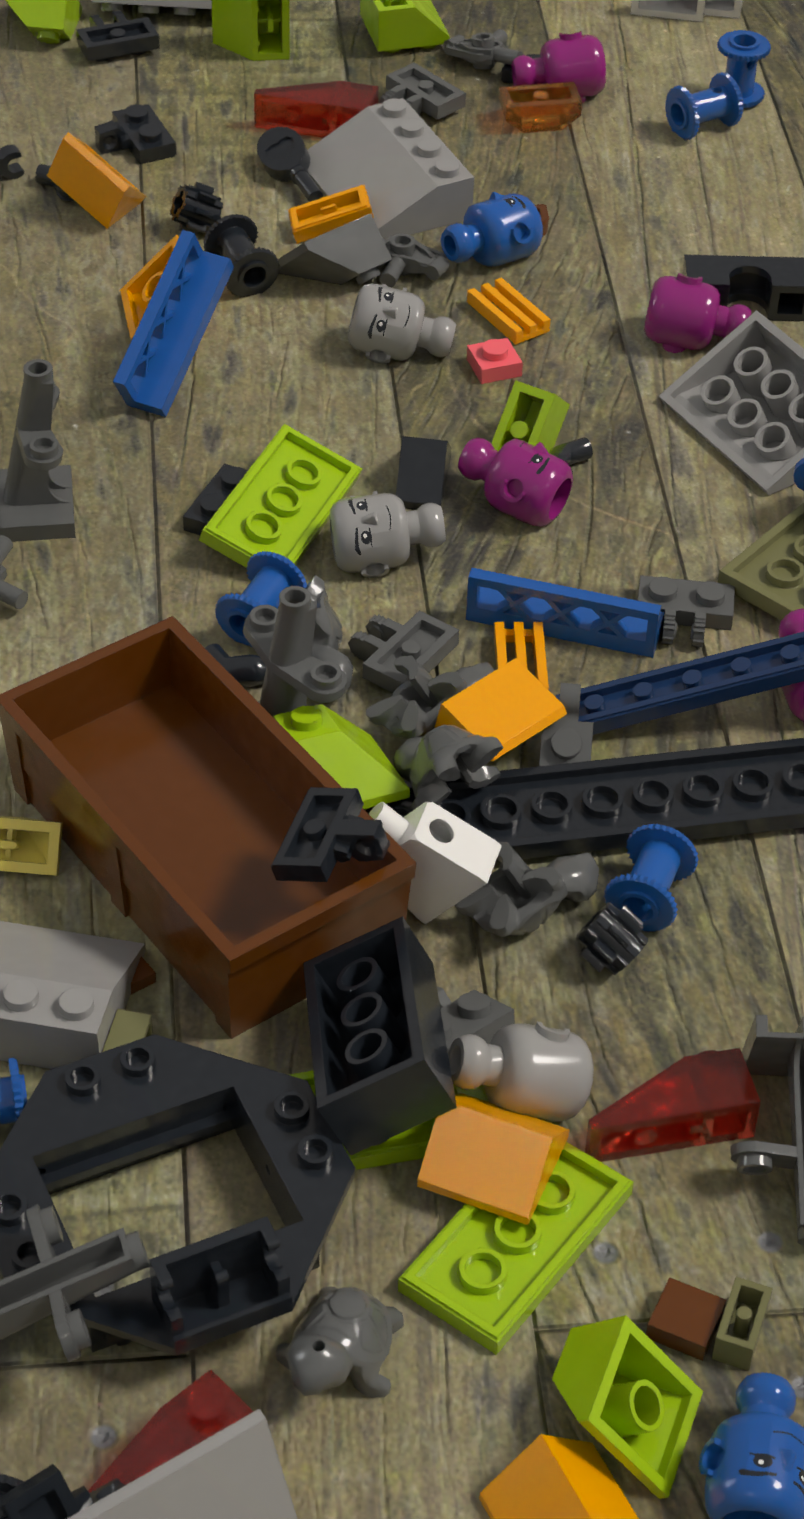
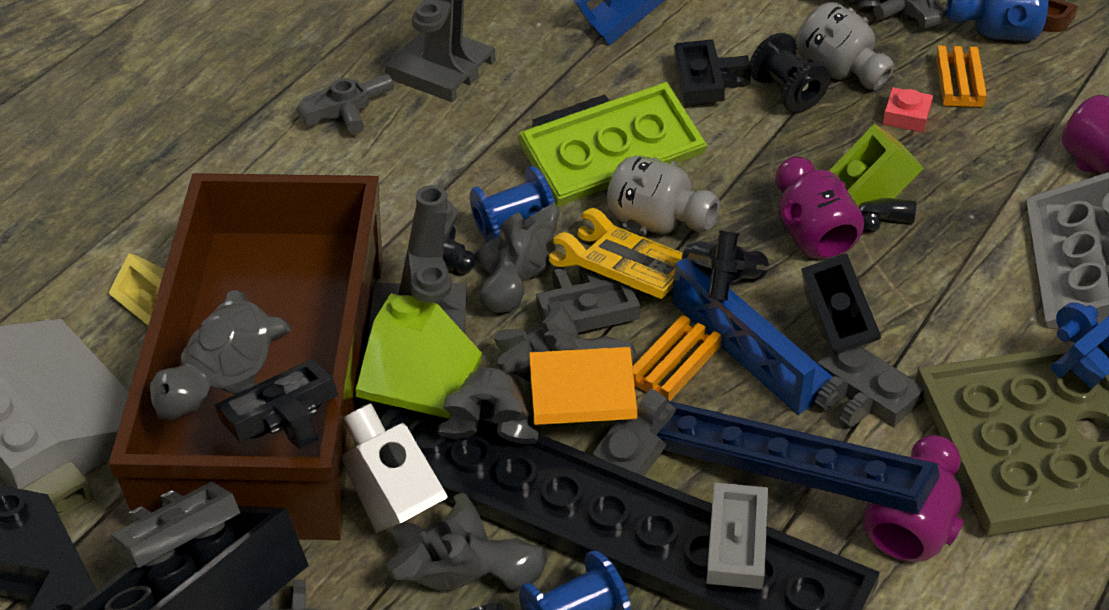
camera: 40 degrees right, 0 degrees up
black slope [396,436,451,510] -> none
none -> dark grey hinge [111,481,240,568]
none -> dark grey animal [150,290,290,421]
none -> yellow flag [548,208,683,299]
none -> black hinge [674,39,751,105]
none -> black pin [682,230,769,301]
none -> light grey plate [706,482,768,589]
none -> black hose [749,33,831,112]
none -> black slope [801,253,881,355]

